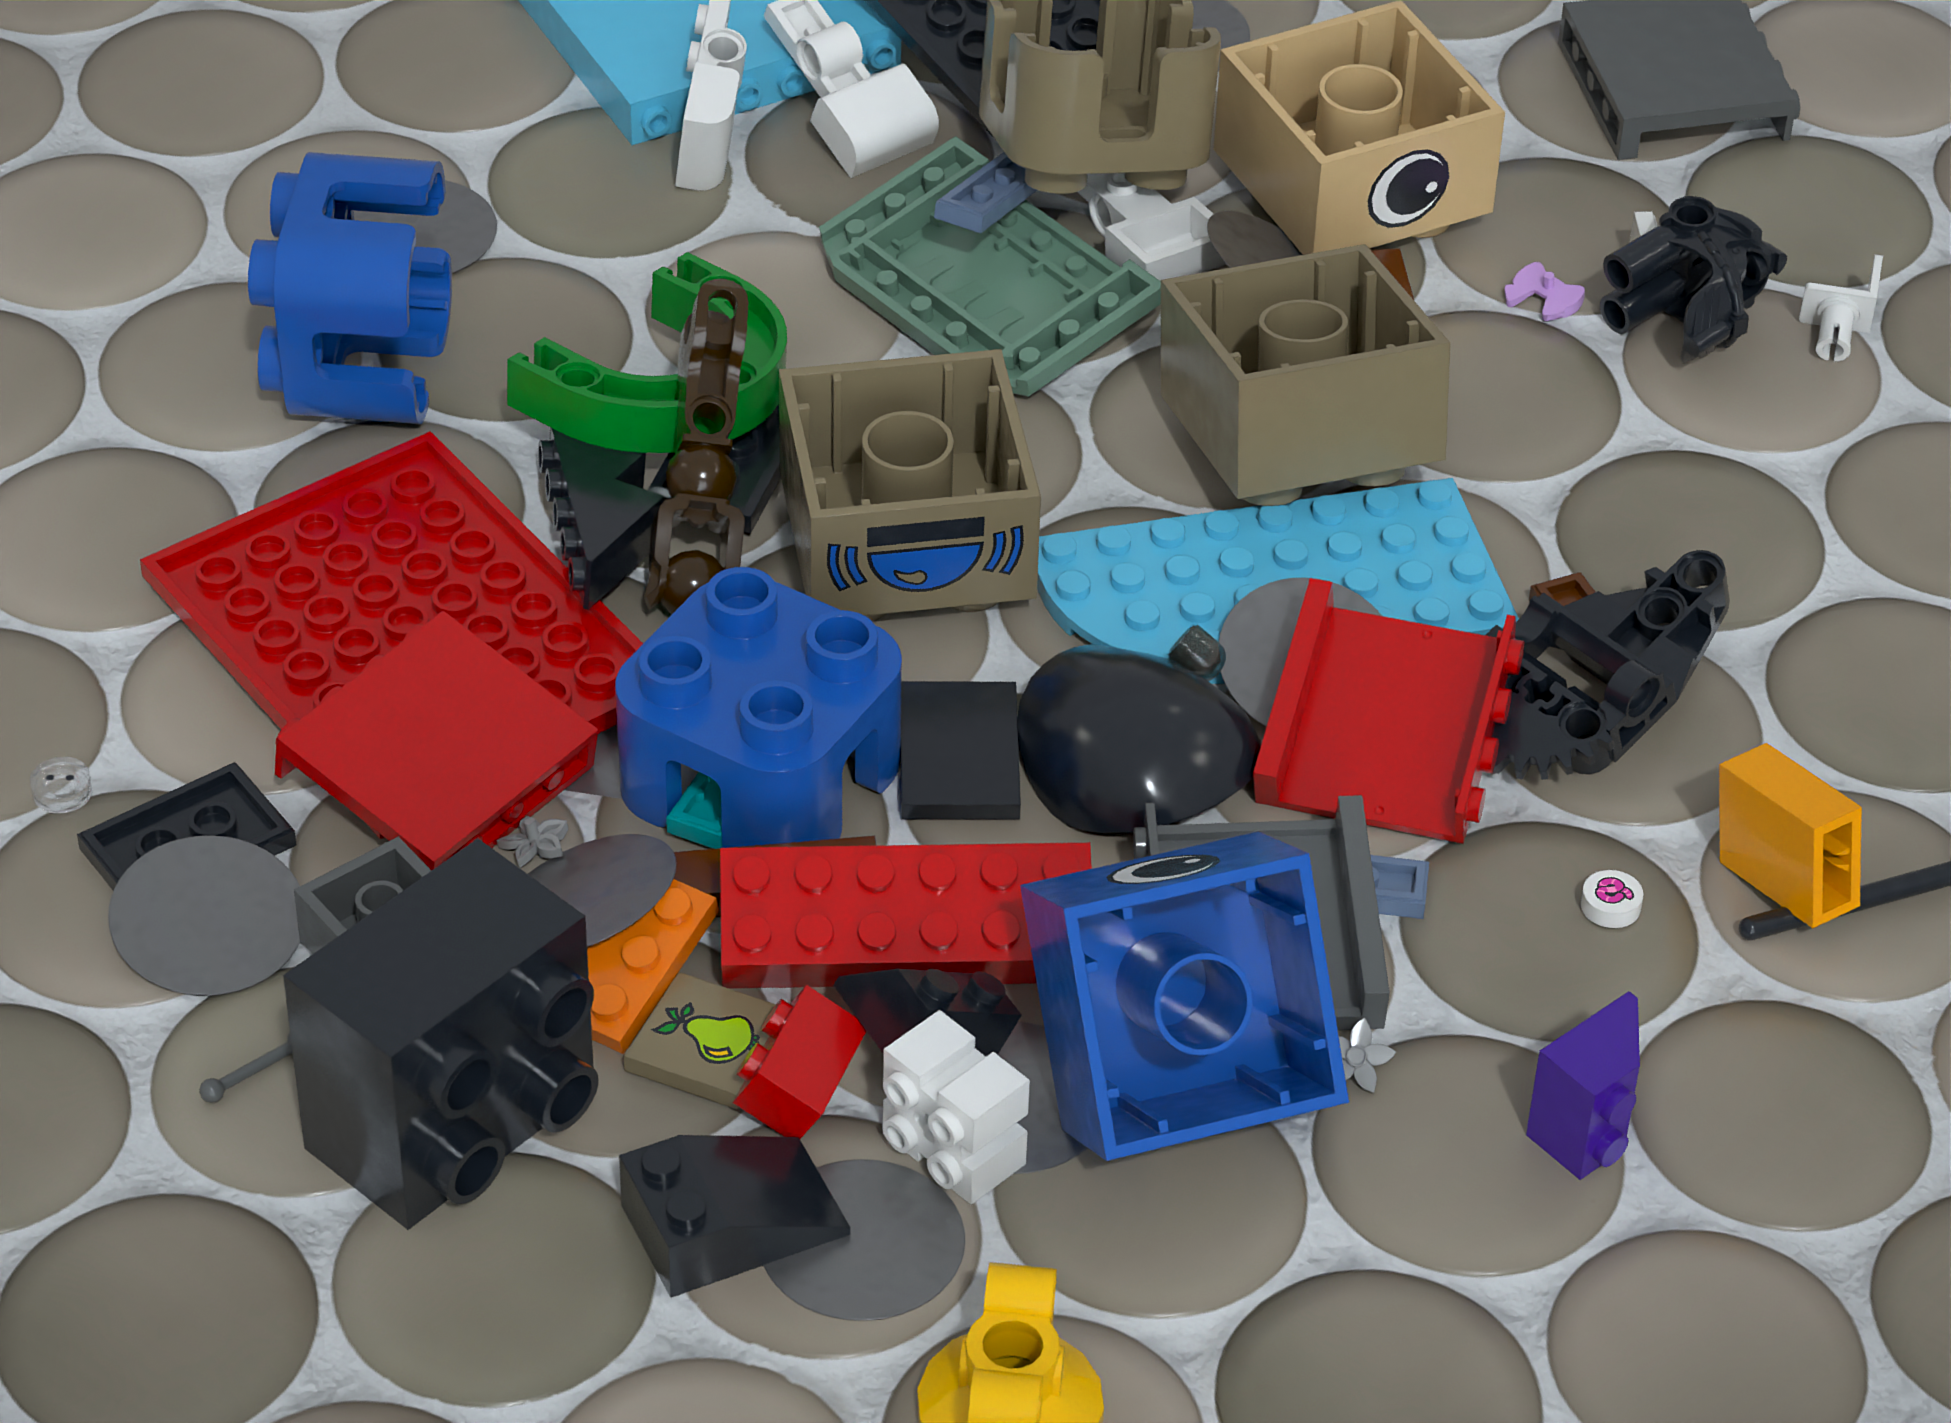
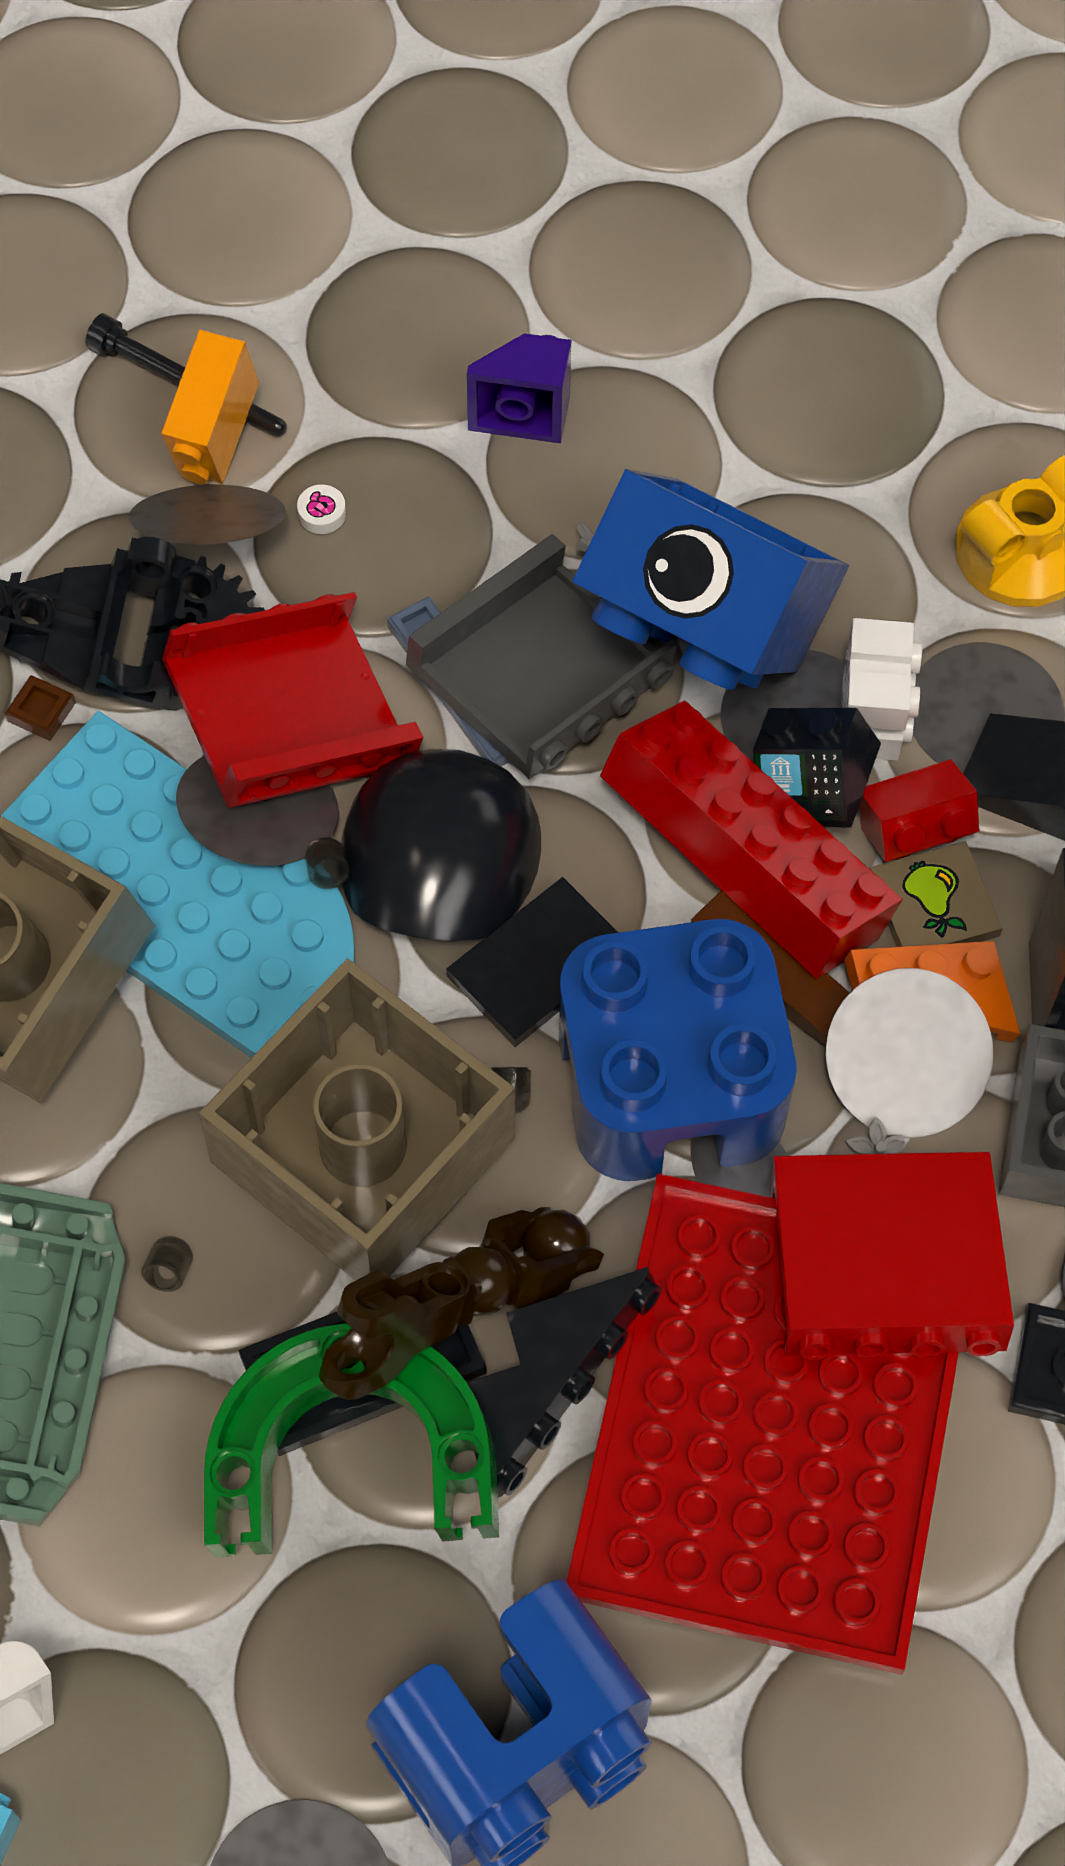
camera: 130 degrees left, 20 degrees up
none -> flat silver sticker [129,484,285,545]

